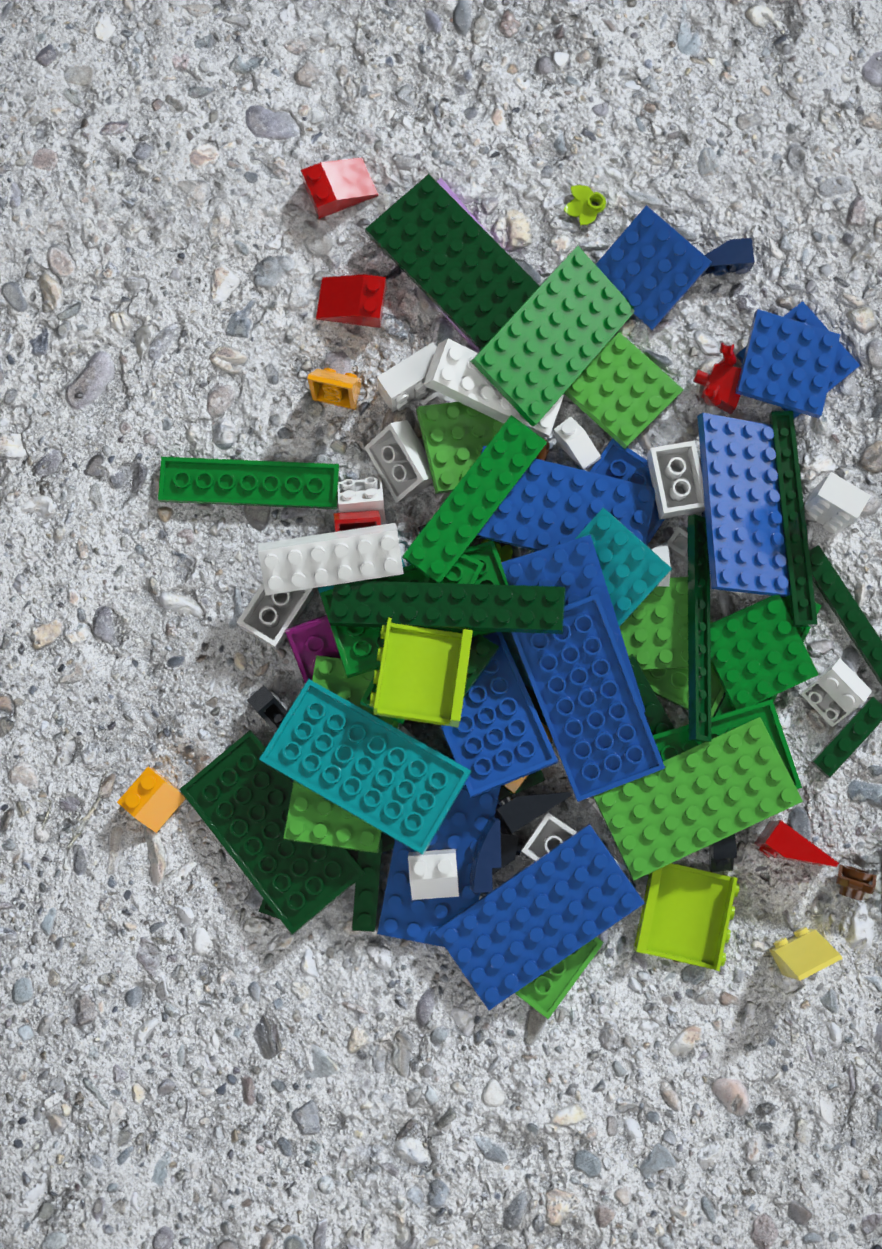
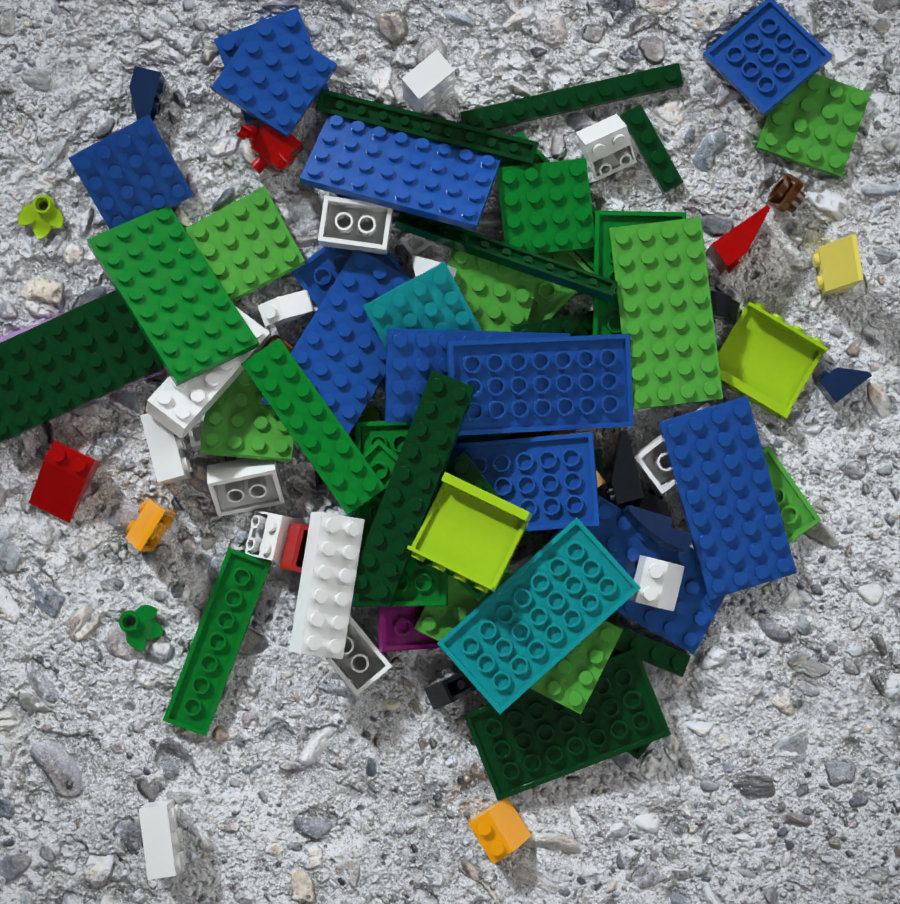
camera: 65 degrees left, 5 degrees up
none -> green plate [119,605,163,651]
none -> white brick [139,799,186,880]
none -> dark blue slope [815,367,872,405]

